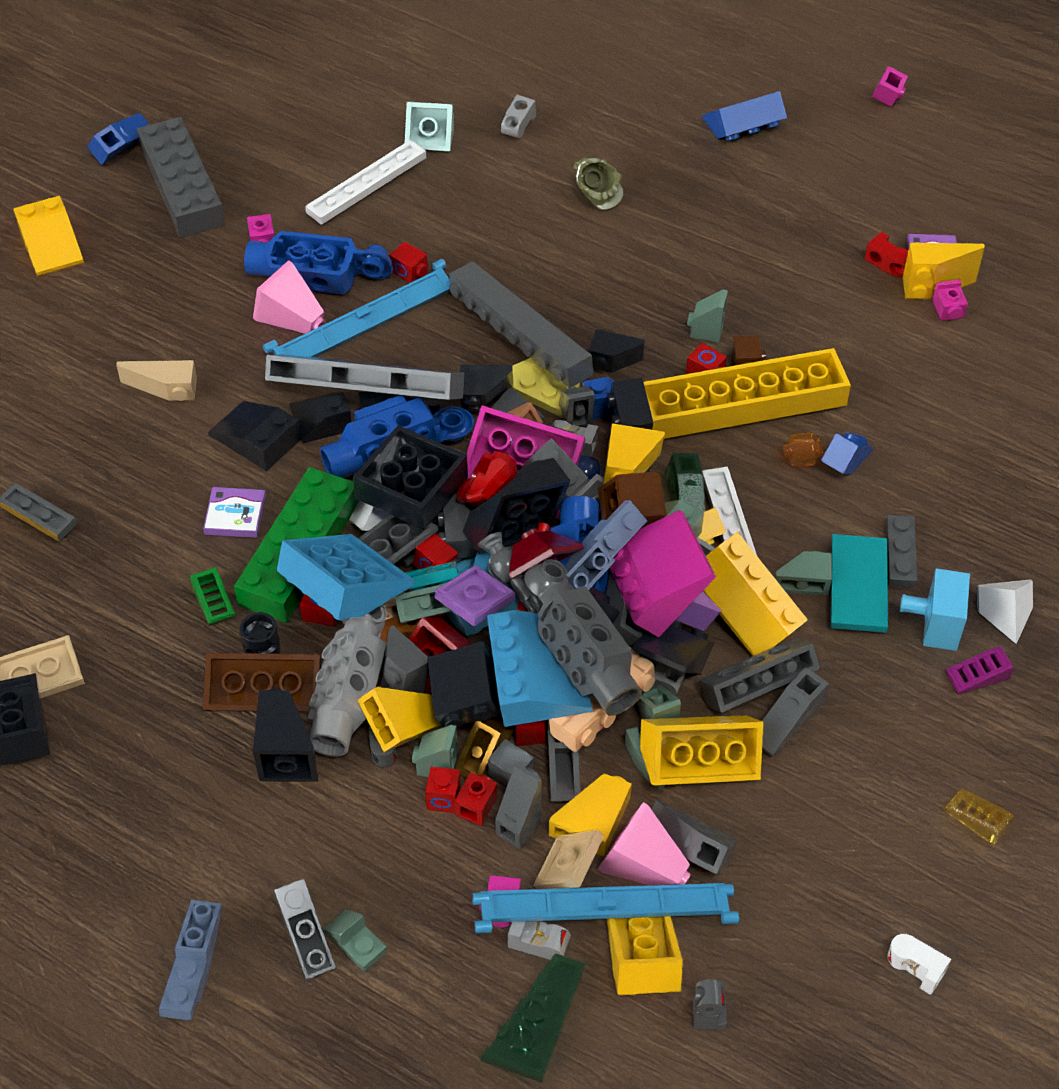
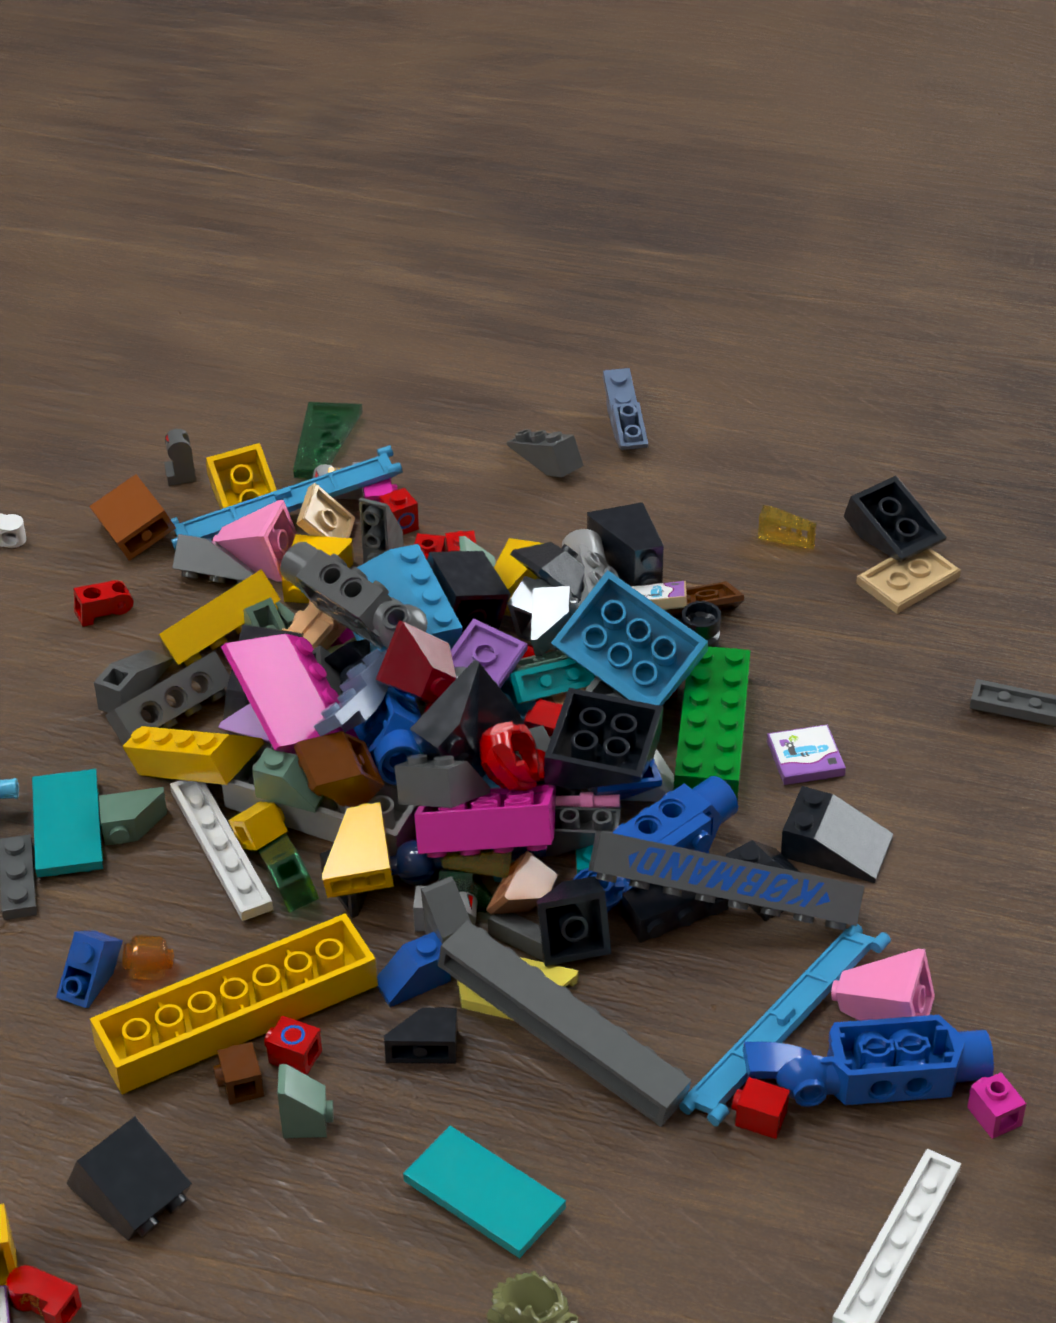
camera: 165 degrees right, 10 degrees down
tan slope [116,360,197,401] -> none
green slope [190,567,235,625] -> none
sand green slope [322,909,387,972] -> none
black slope [606,378,654,430] -> none
none -> black slope [66,1116,192,1241]
none -> red leg [73,580,134,627]
none -> dark orange brick [89,474,176,561]
none -> red brick [379,487,419,535]
none -> teal tile [403,1126,566,1259]
none -> black slope [510,542,585,603]
none -> slope [531,586,579,656]
none -> tile [632,581,687,610]
none -> blue slope [743,1041,812,1079]
none -> clear yellow slope [758,505,817,549]

